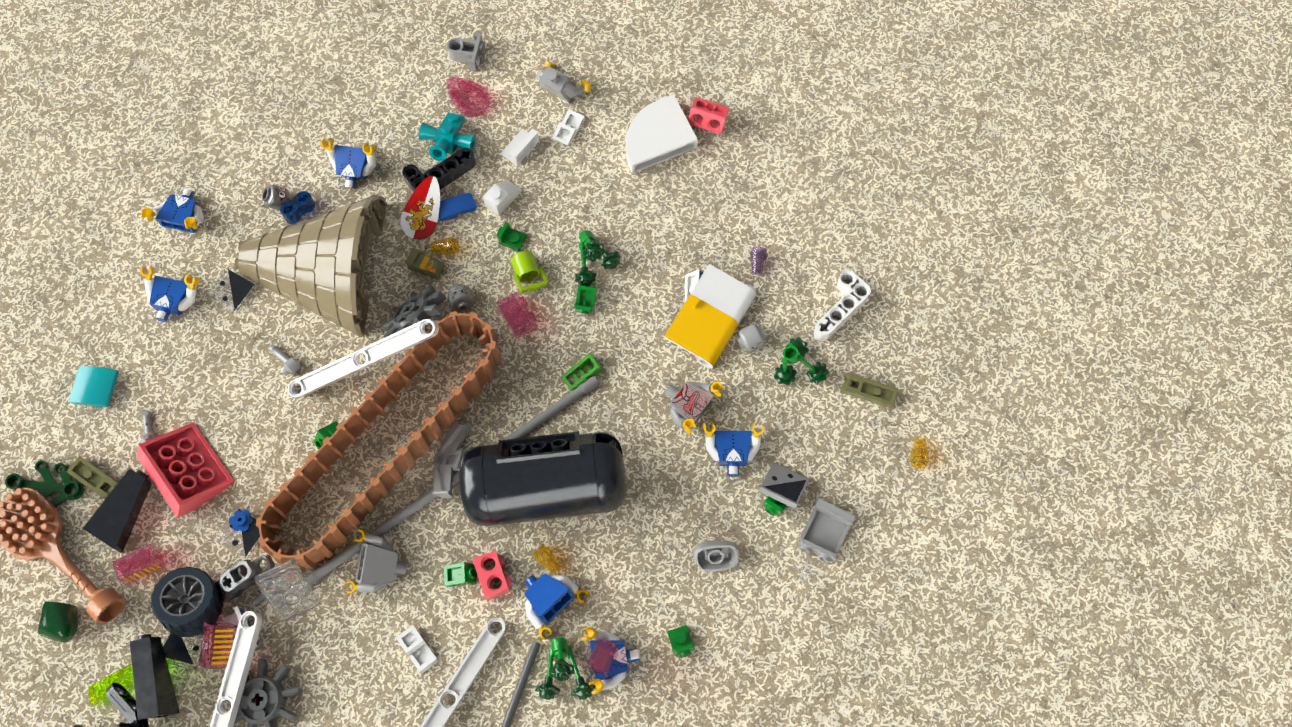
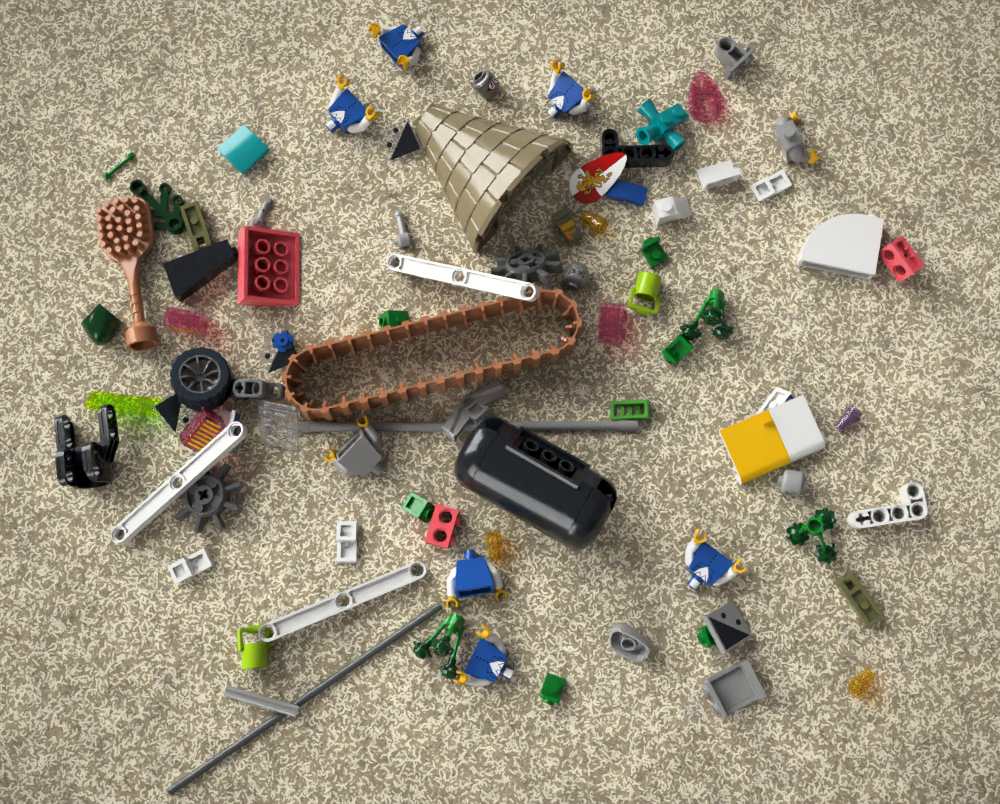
camera: 35 degrees right, 10 degrees up
black slope [130,634,180,720] -> none
clear blue axle [280,191,315,225] -> none
clear pink brick [587,639,618,678] -> none
light grey torso [665,382,724,434] -> none

